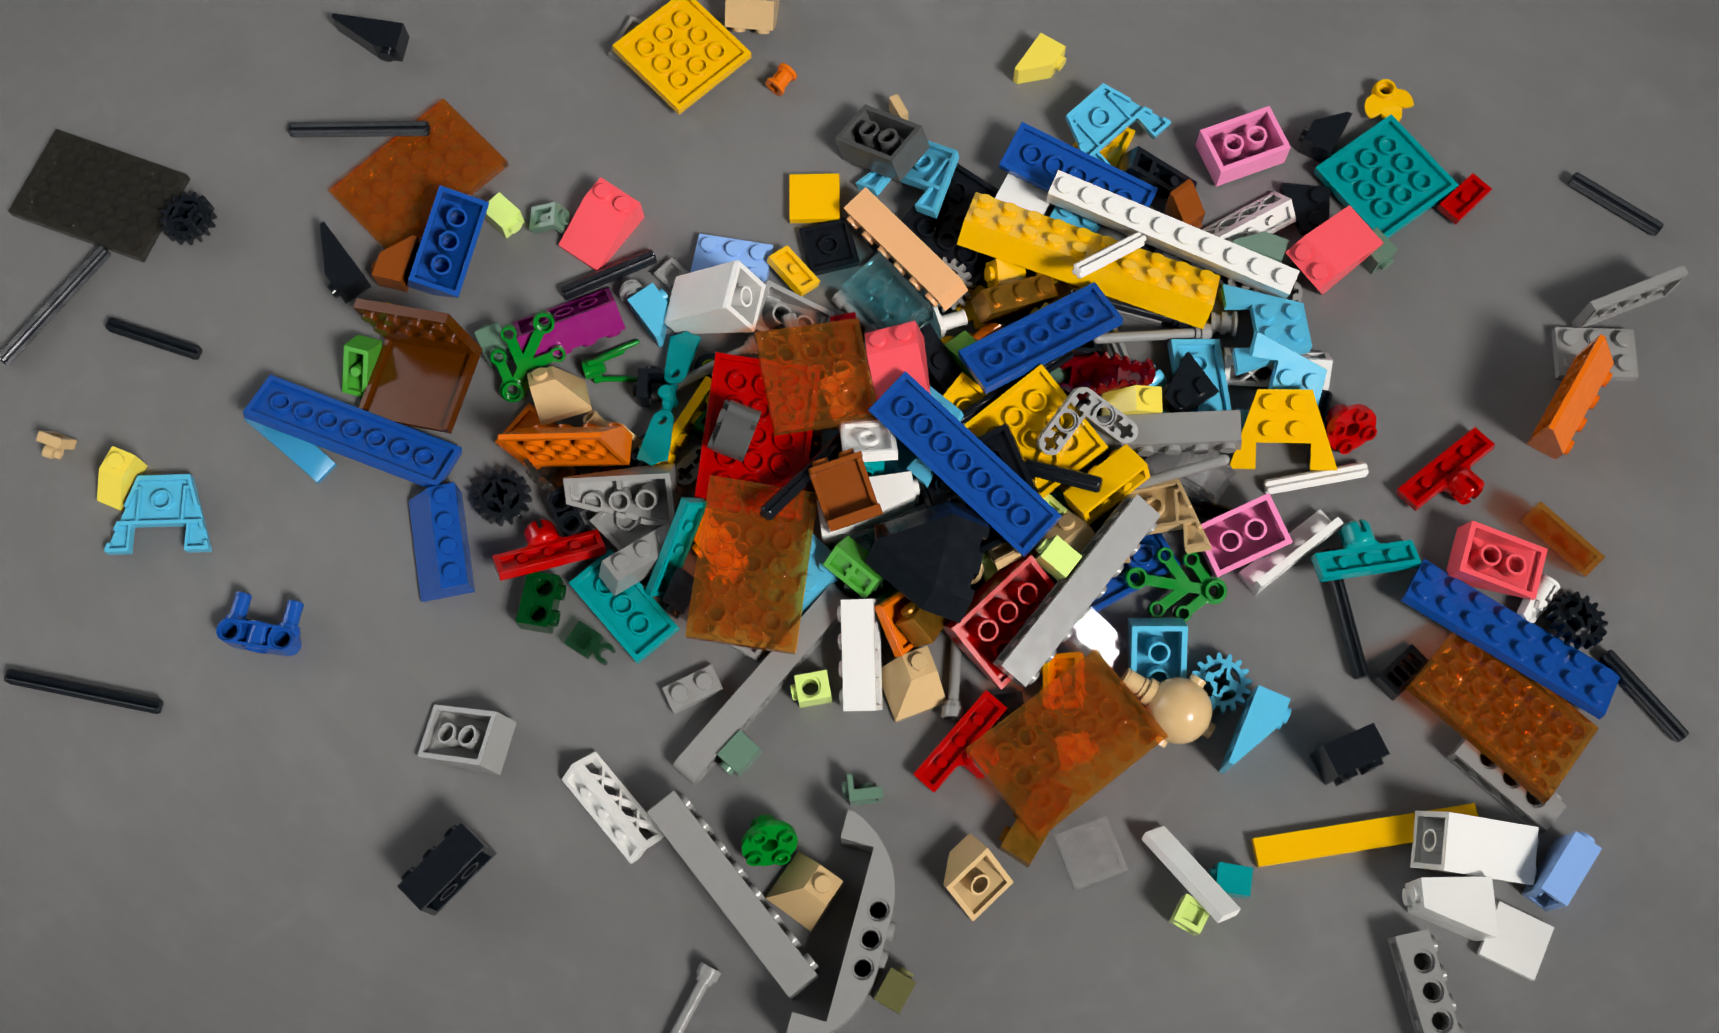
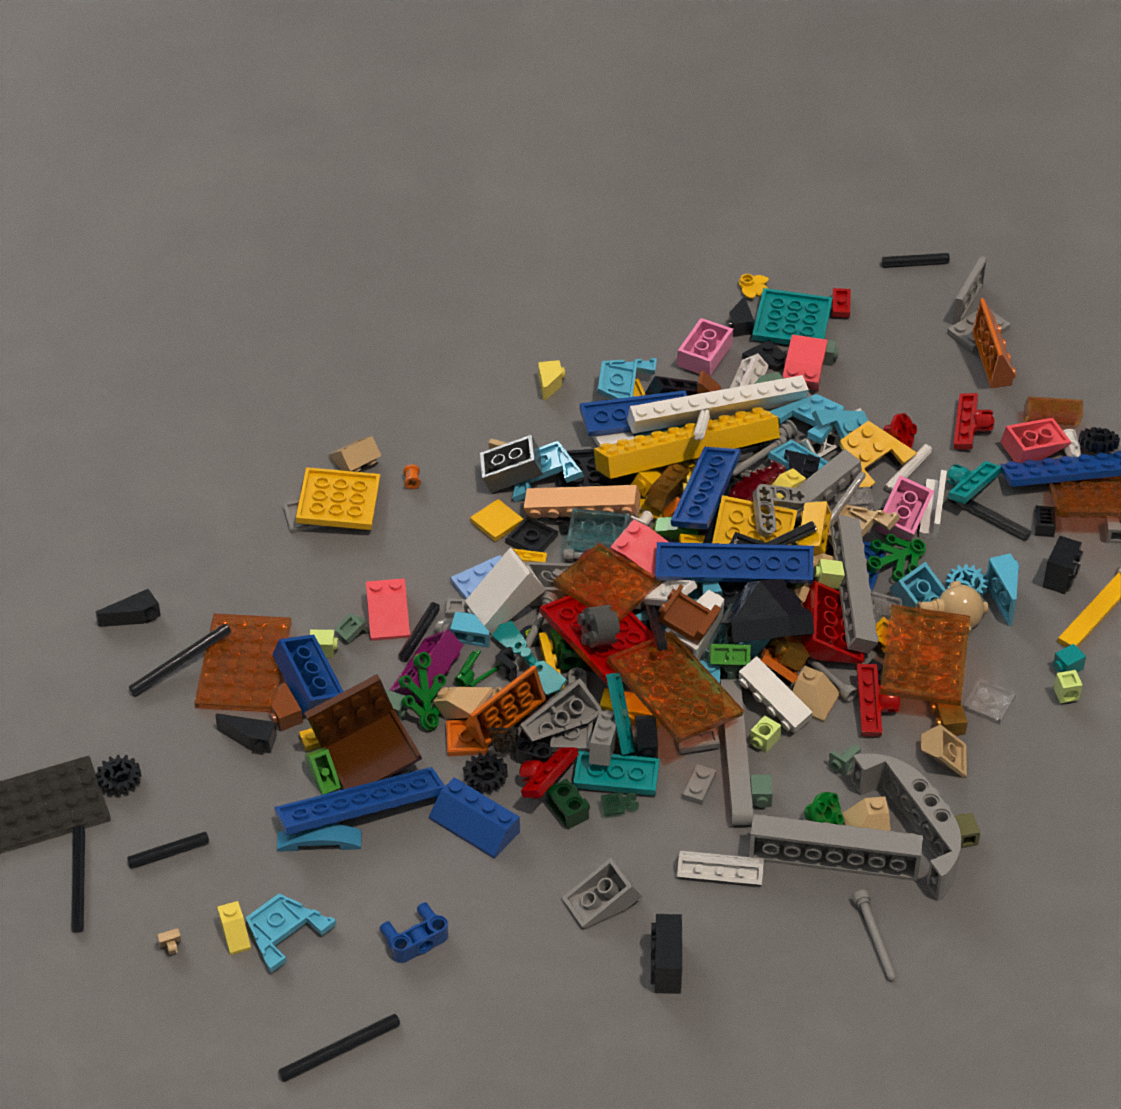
camera: 45 degrees left, 25 degrees down
white tile [1142,826,1241,923] -> none

